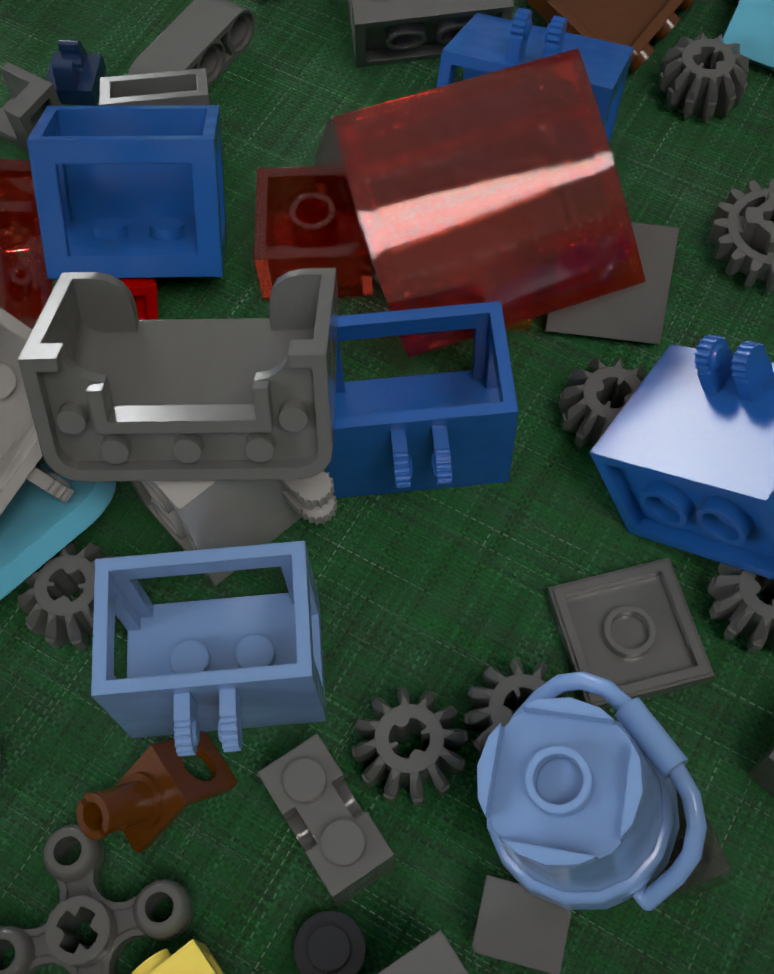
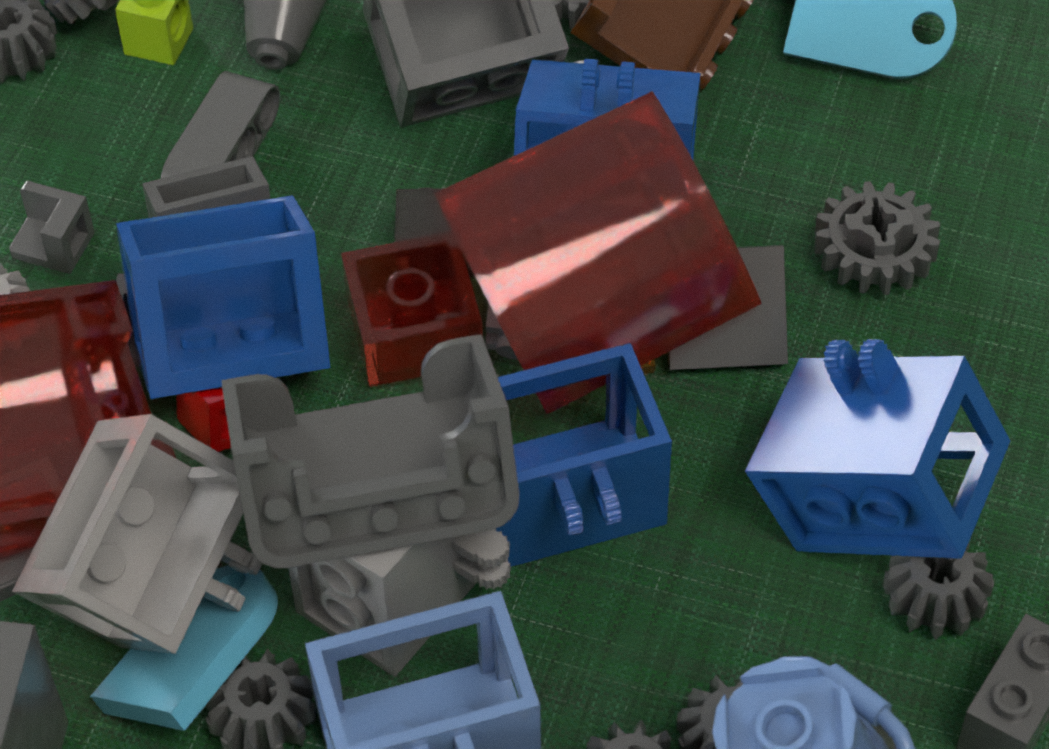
camera: 15 degrees left, 10 degrees down
dark blue tile [45,40,106,106] -> none
dark grey tile [546,557,715,710] -> none
dark grey gear [558,355,645,450] -> none
dark grey gear [658,31,749,123] -> none

